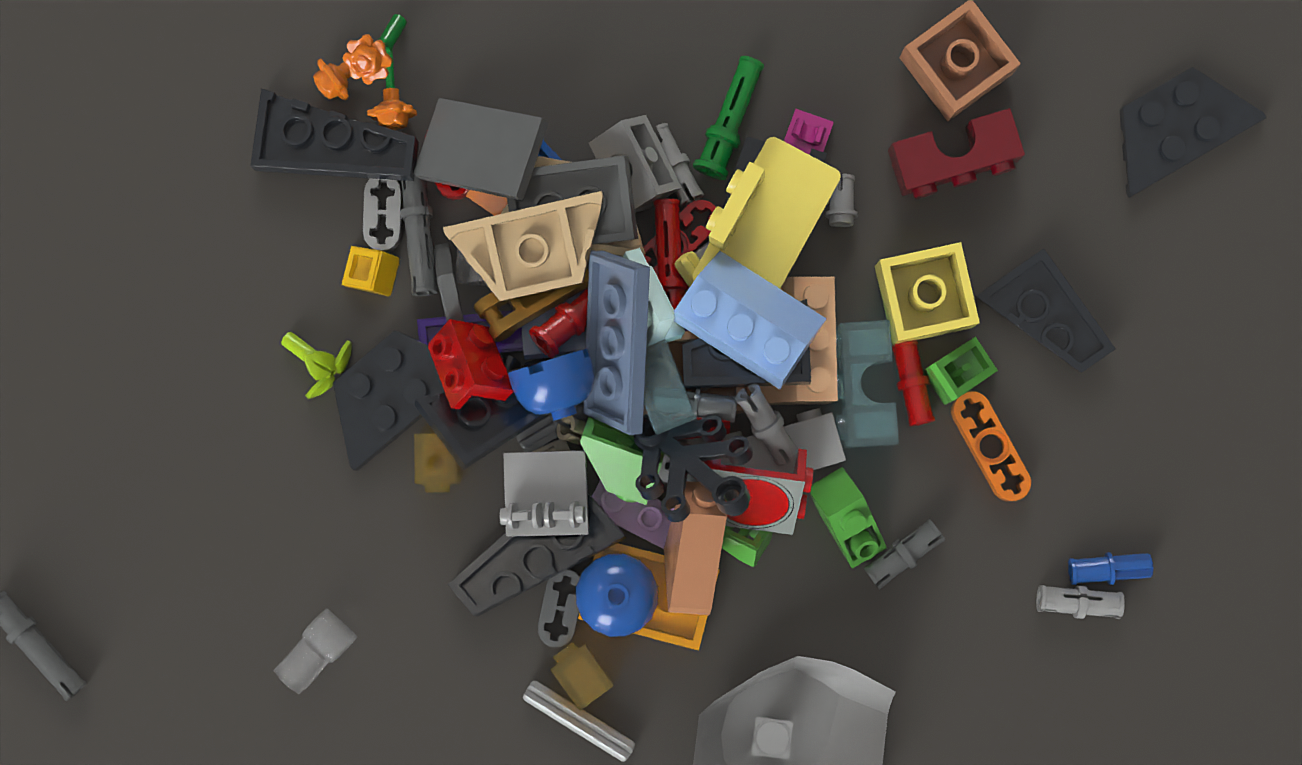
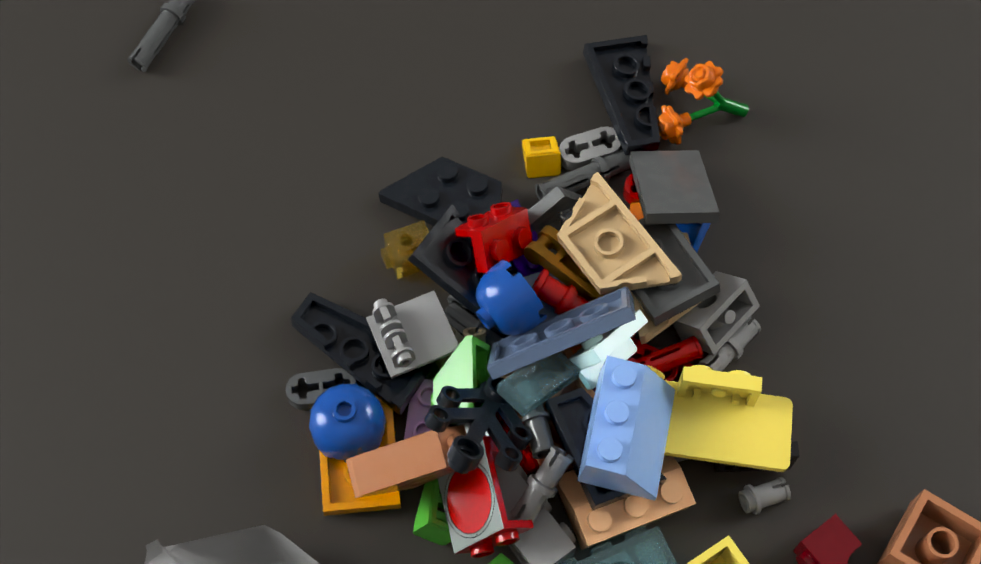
camera: 70 degrees right, 20 degrees down
clear piece [273,608,358,694] -> none
lime plant [281,332,352,399] -> none
light grey axle [523,681,635,762] -> none
clear yellow brick [550,642,614,711] -> none
green pin [693,56,764,180] -> none
dark pink tile [784,108,834,154] -> none

